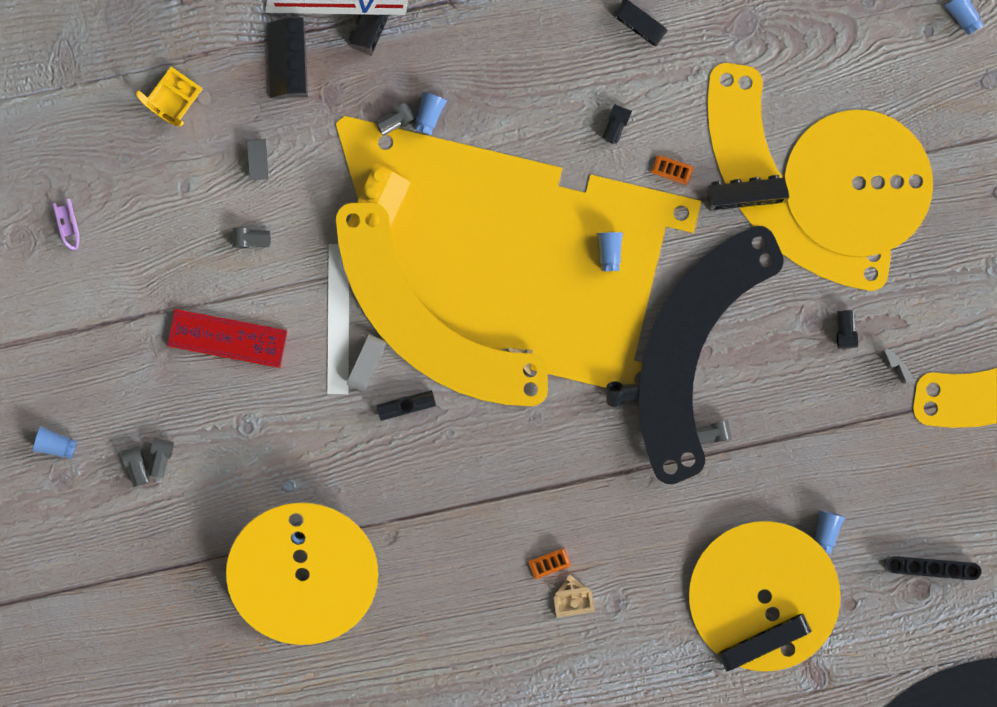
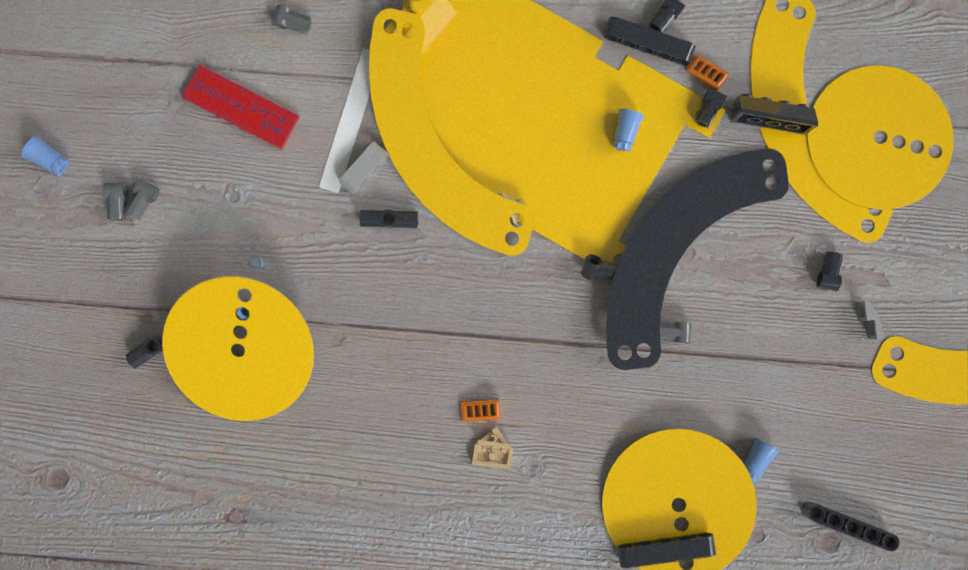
camera: 15 degrees right, 0 degrees up
none -> black piece [125,337,163,369]
none -> black beam [603,17,696,66]
none -> black piece [694,87,727,128]

